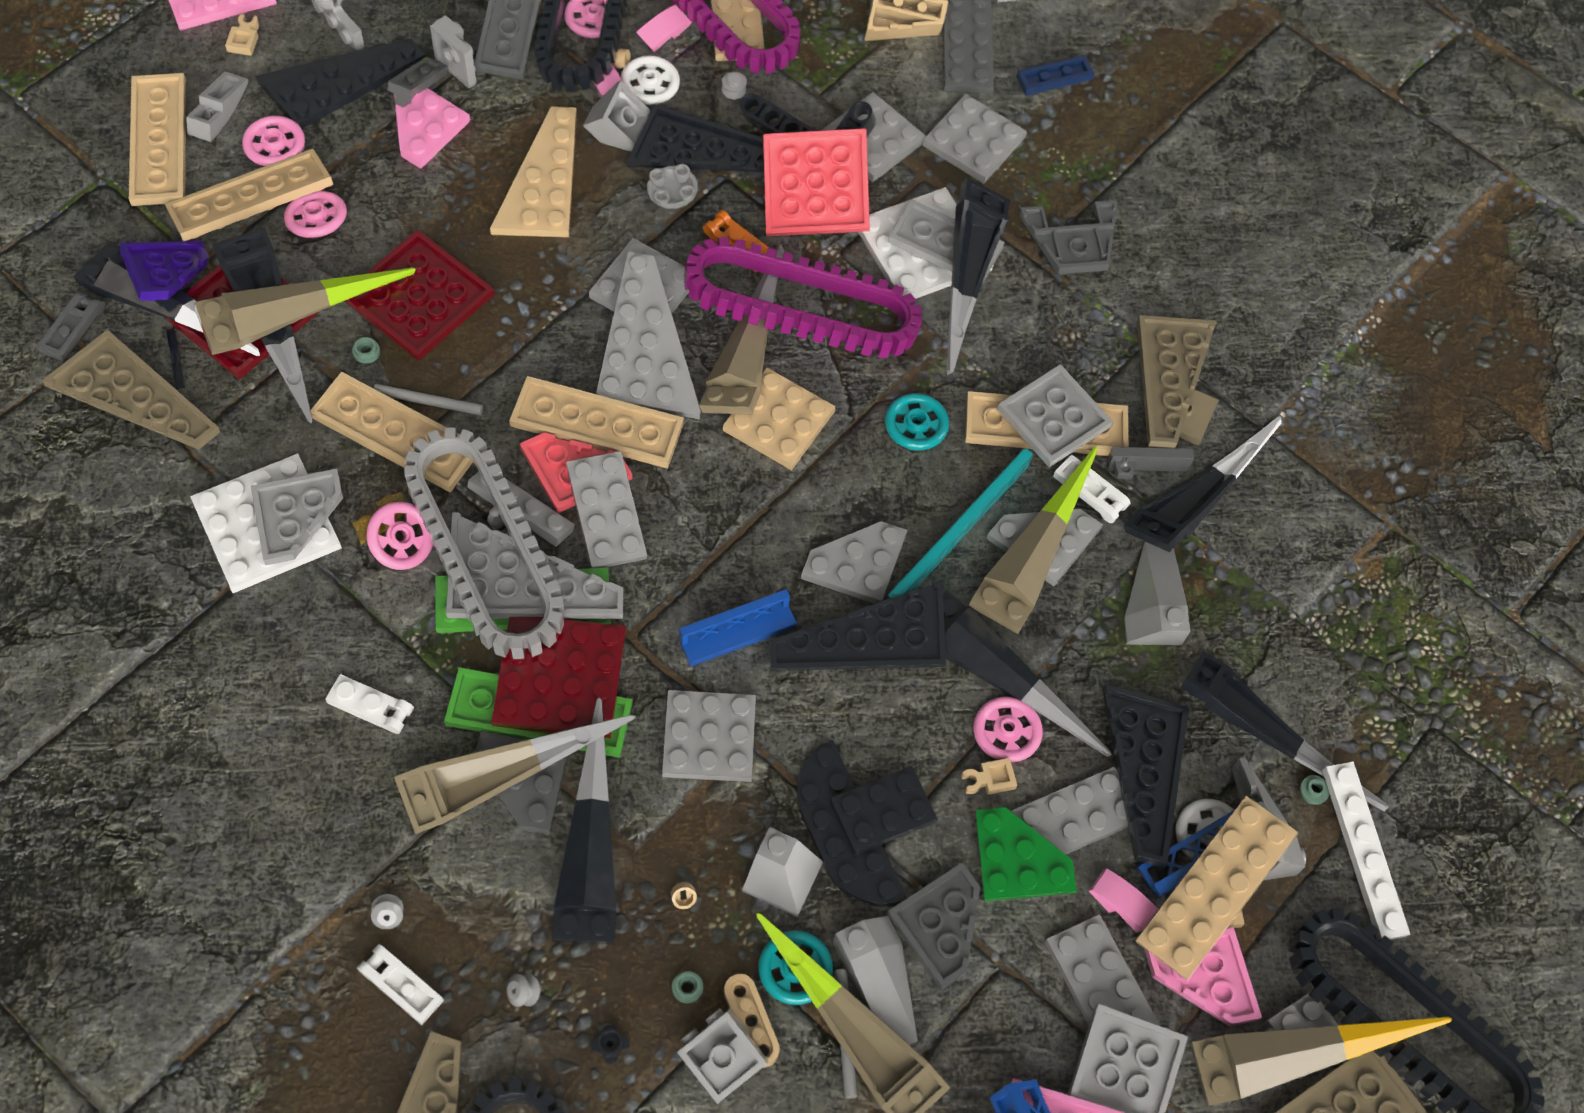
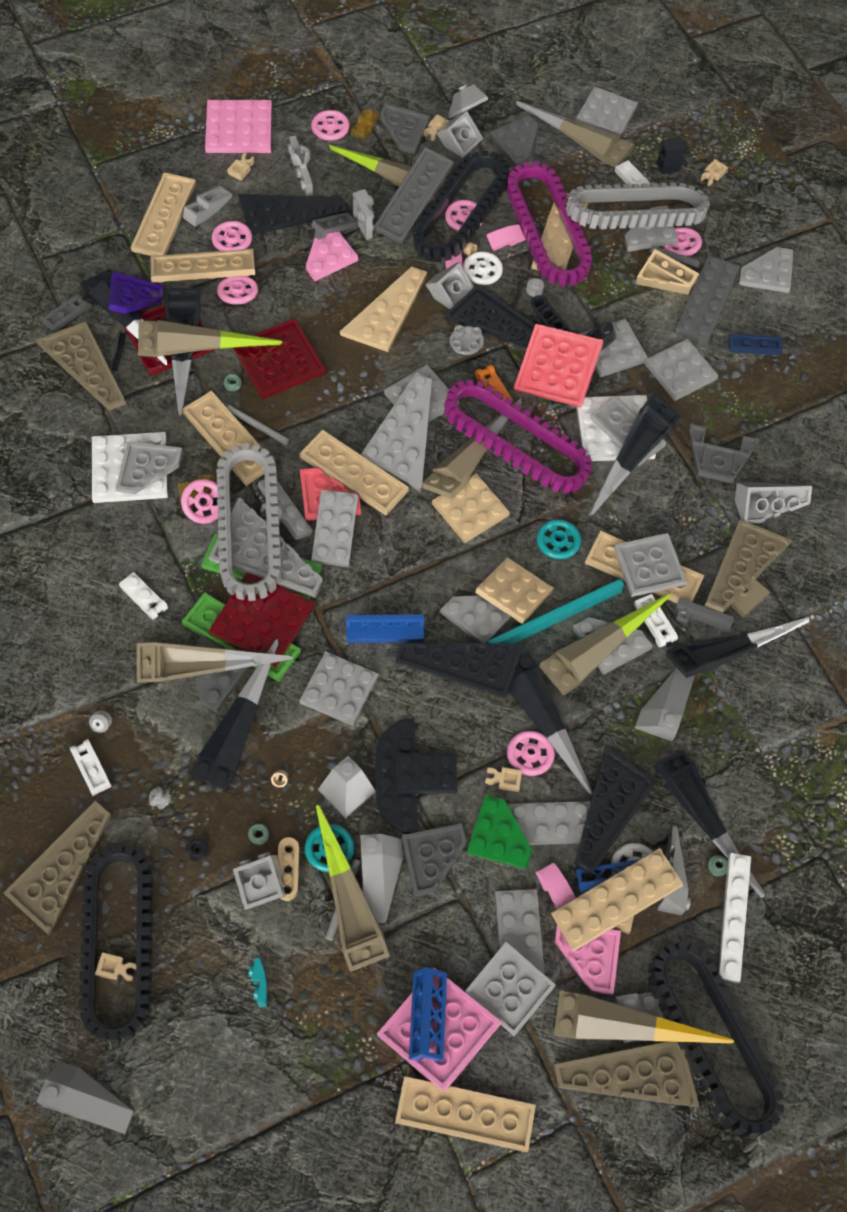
camera: 25 degrees right, 0 degrees up
none -> tan plate [475,557,554,624]
none -> light grey wedge [735,482,812,523]

